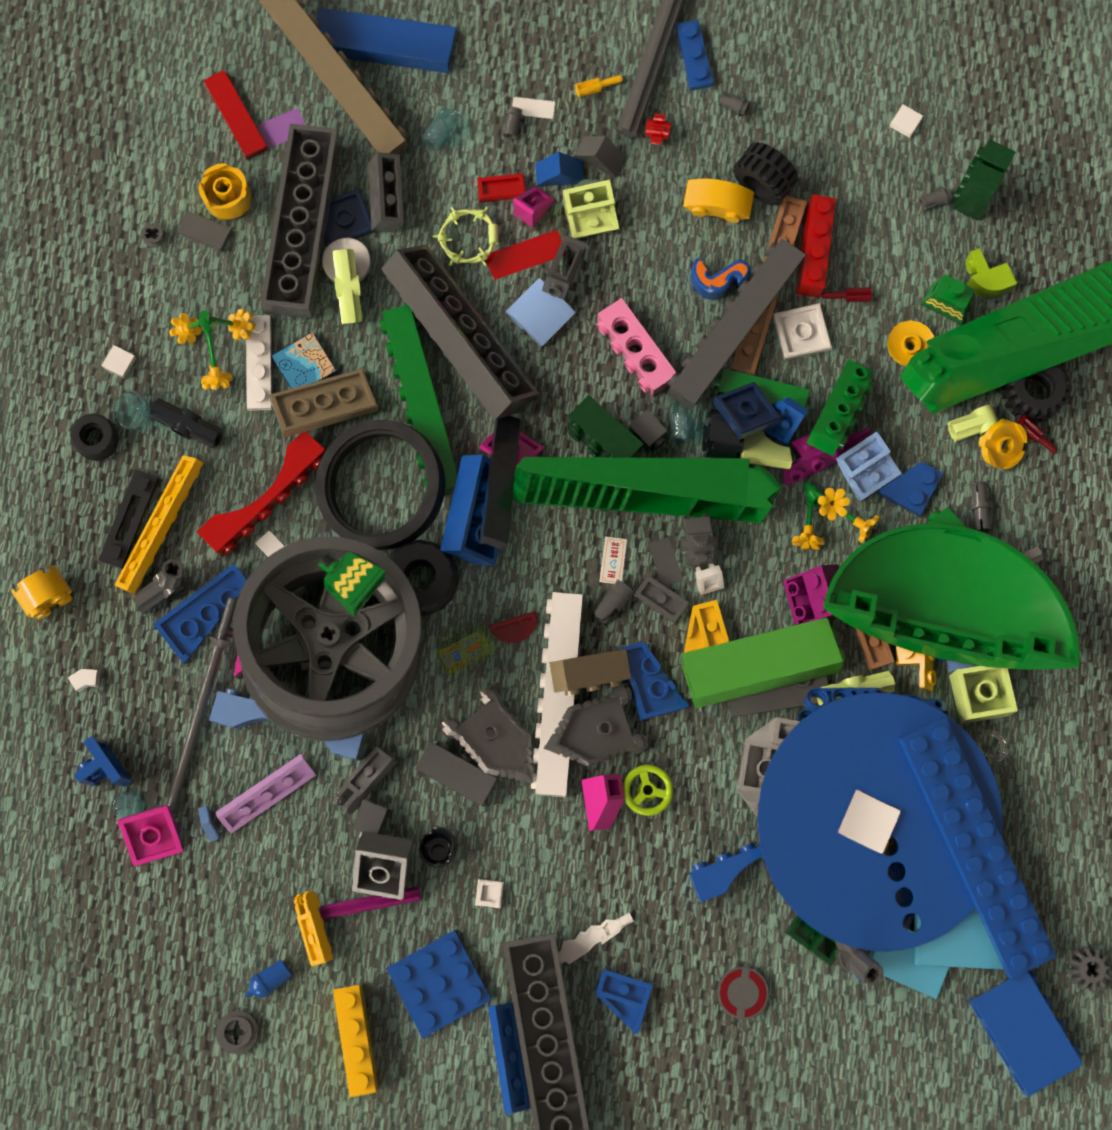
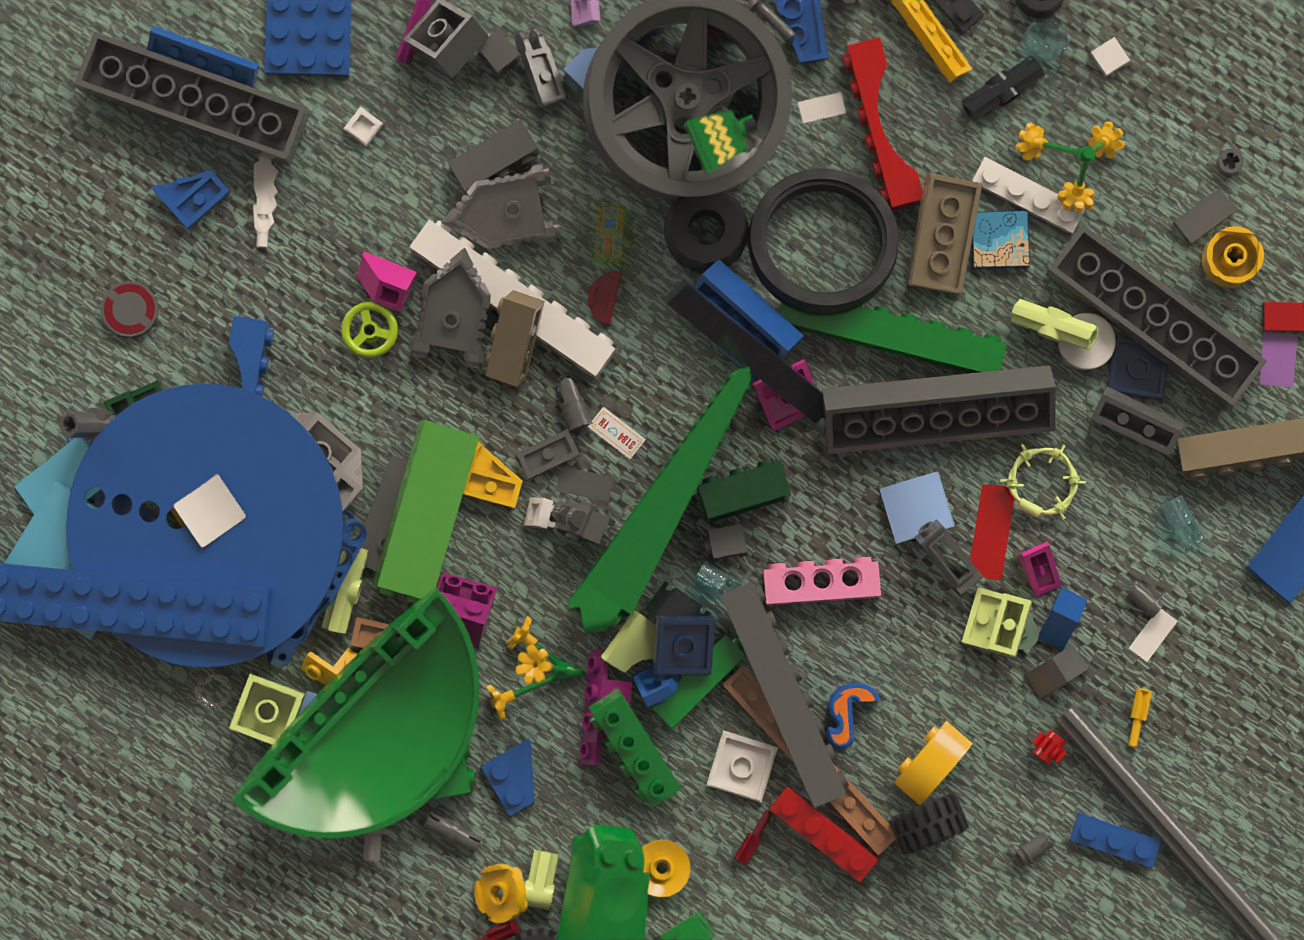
camera: 120 degrees right, 5 degrees up
black hair [419,826,458,868] -> none
red tile [477,173,526,203] -> none
blue wing [618,641,689,721] -> none
light blue slope [836,432,902,501] -> none

